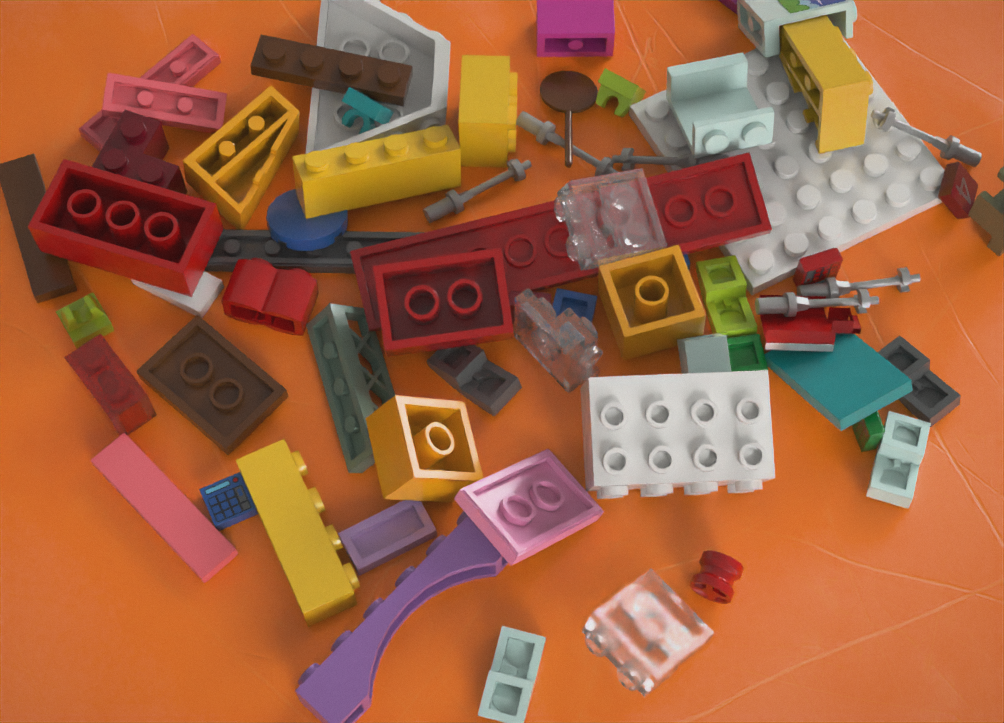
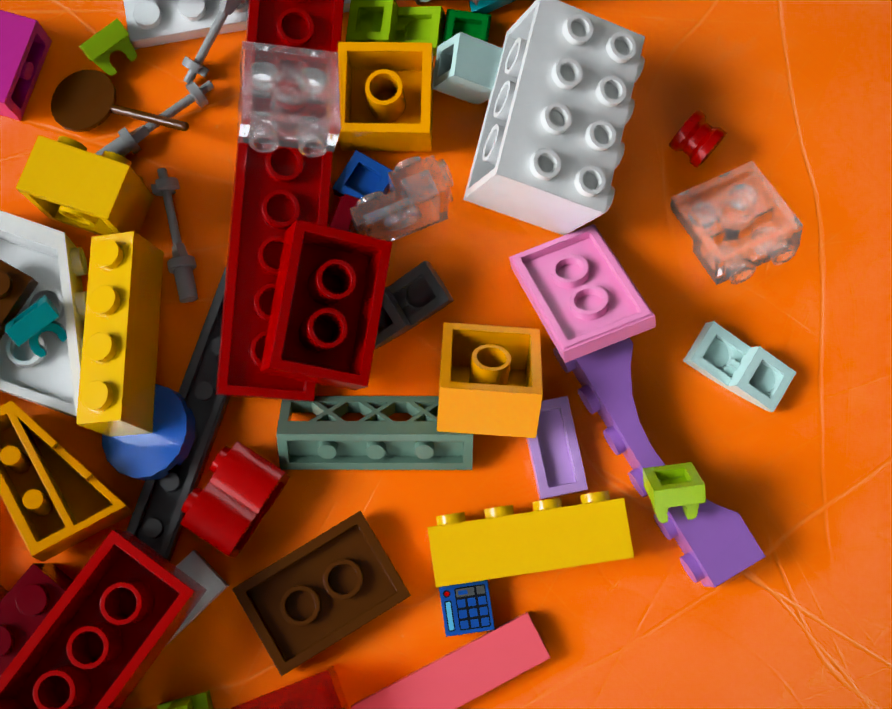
camera: 75 degrees left, 15 degrees up
none -> lime tile [642,462,706,523]

